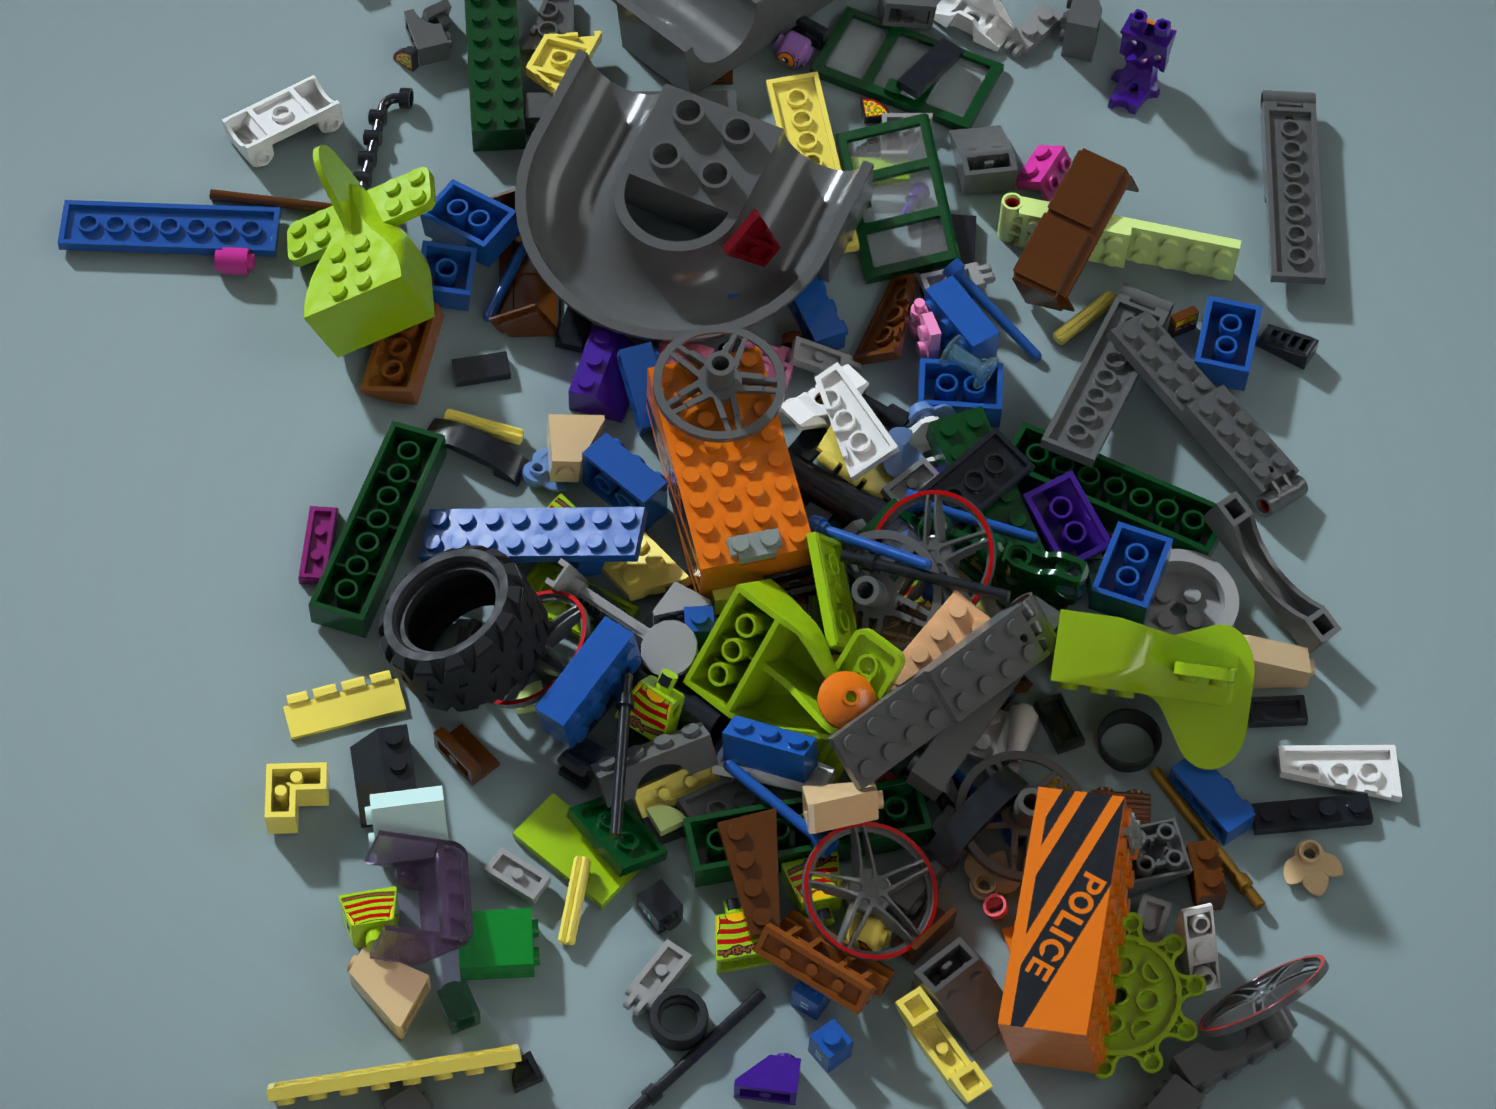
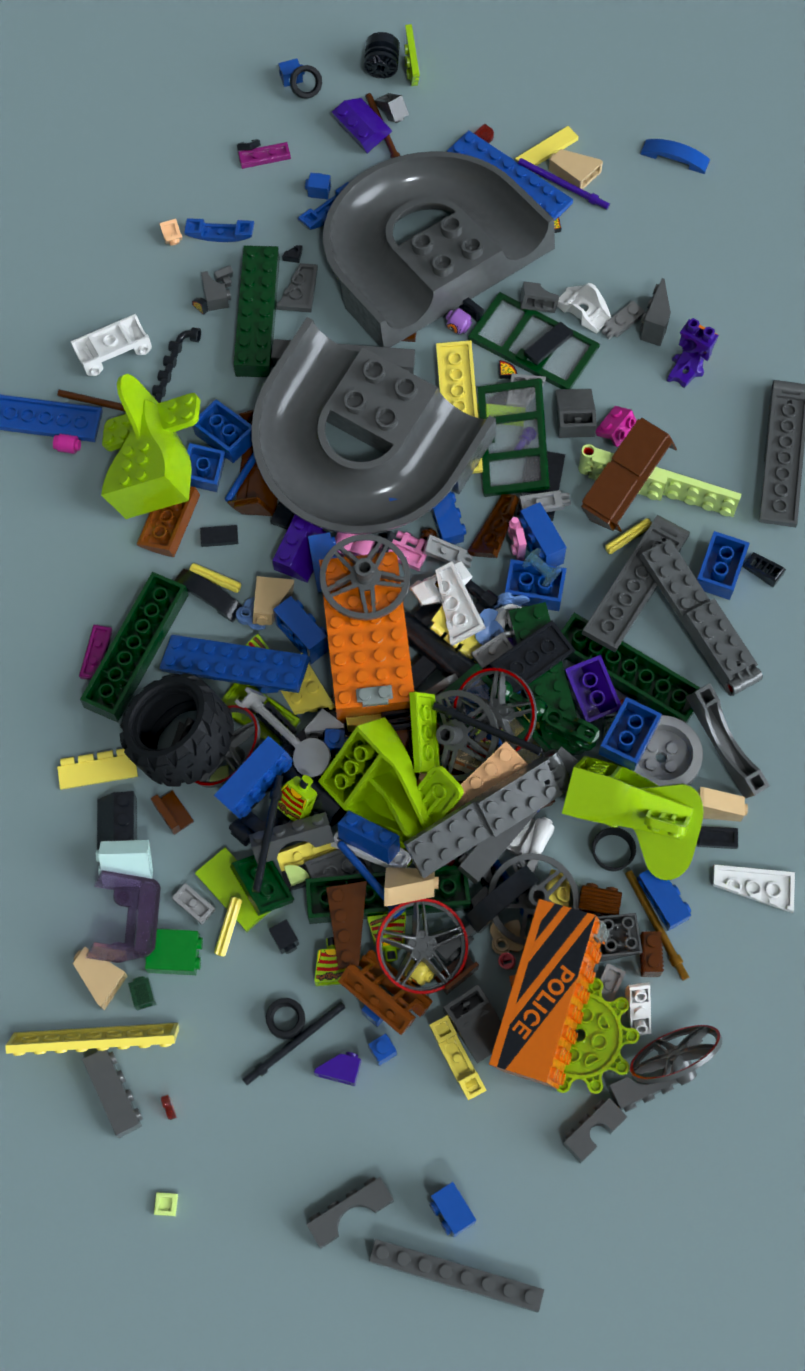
camera: 10 degrees right, 10 degrees up
light yellow brick [264,762,330,834] -> none
lime torso [339,886,400,954] -> none
black tile [512,1051,543,1093] -> none
light yellow wing [526,31,602,95] -> none
light grey hinge [623,939,692,1017] -> none
dark red wing [722,209,781,267] -> none
blue piece [808,515,932,571] -> none
orange dish [817,671,877,729] -> none
blue piece [904,489,1039,544] -> none
blue piece [942,258,1042,362] -> none
black tile [1033,693,1086,755] -> none
reddish brown tile [1168,306,1199,338] -> none
black plate [1251,793,1374,835] -> none
tan plate [1283,840,1343,897] -> none

